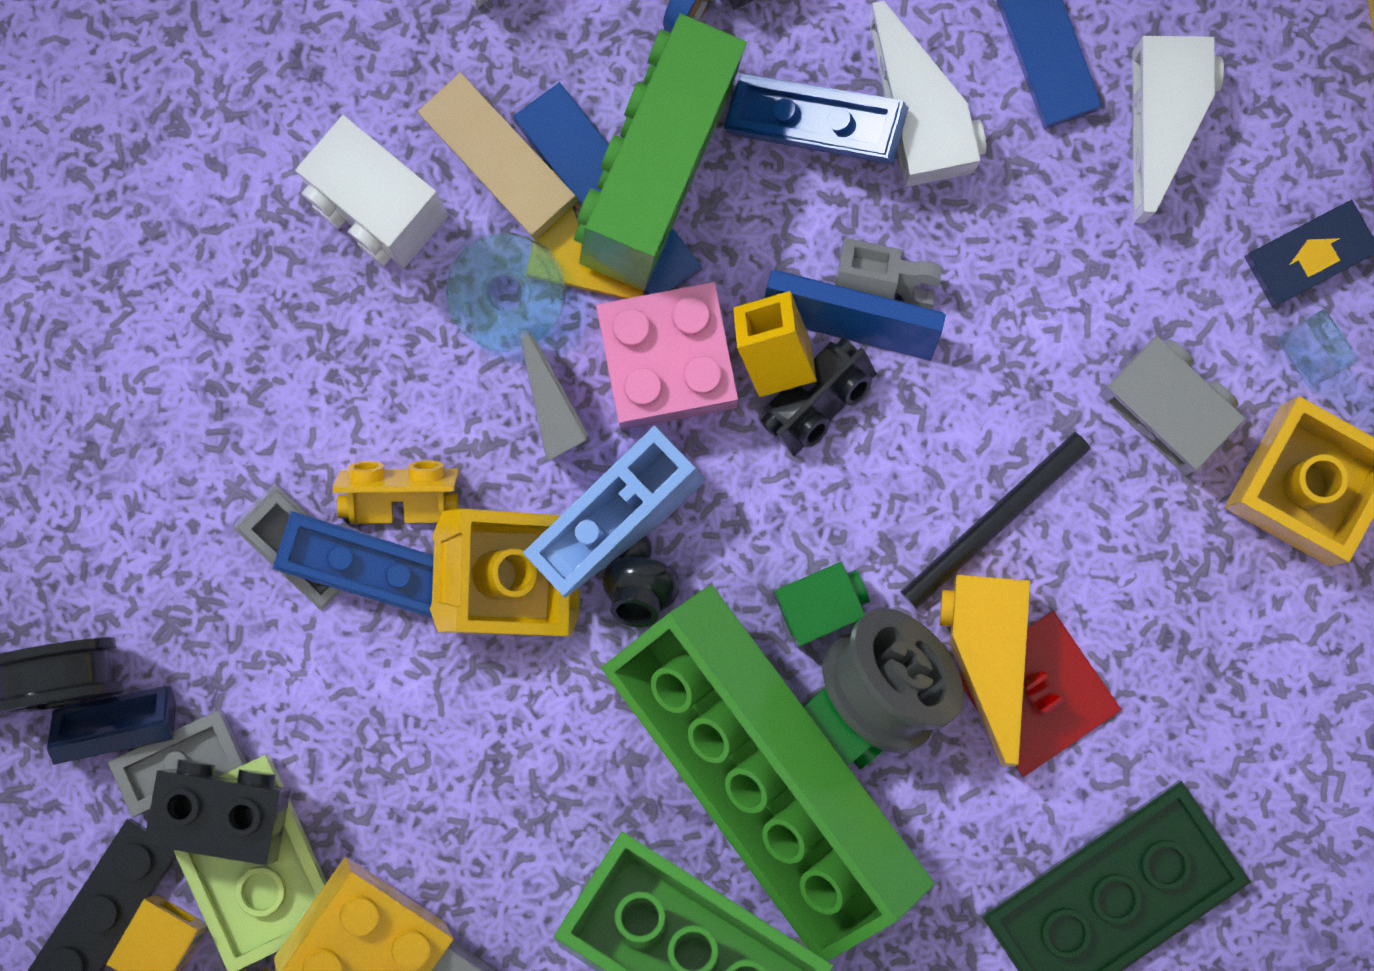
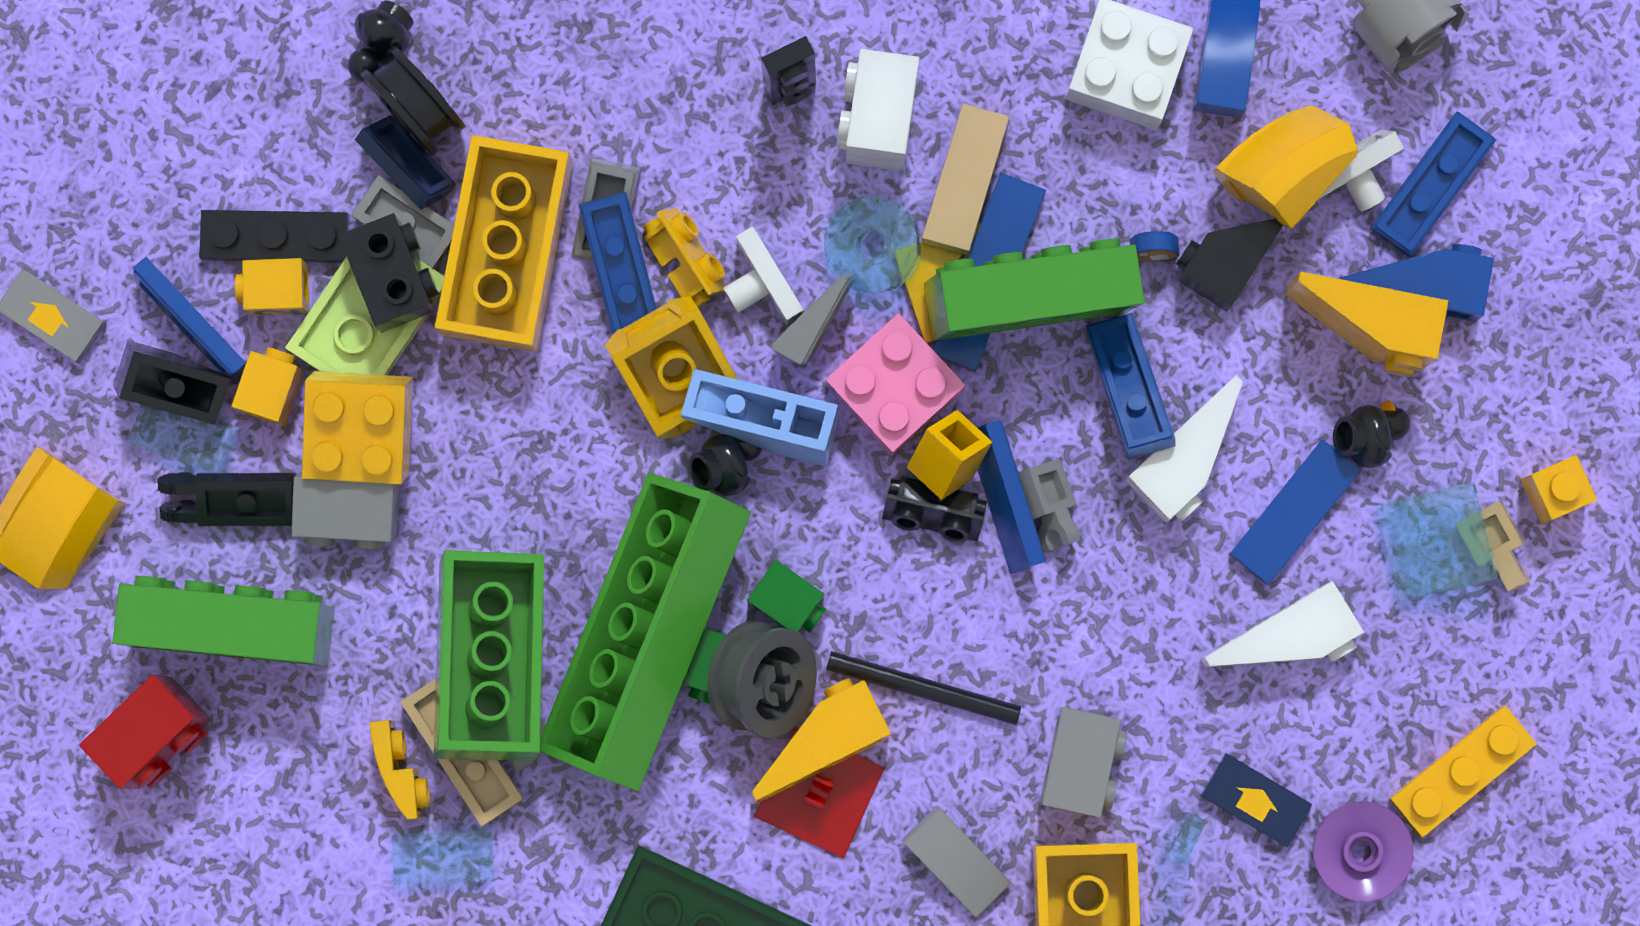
camera: 60 degrees right, 0 degrees up
none -> yellow brick [435,135,574,353]
none -> white tile [723,226,804,326]
none -> black plate [761,36,816,106]
none -> light grey slope [902,806,1011,917]

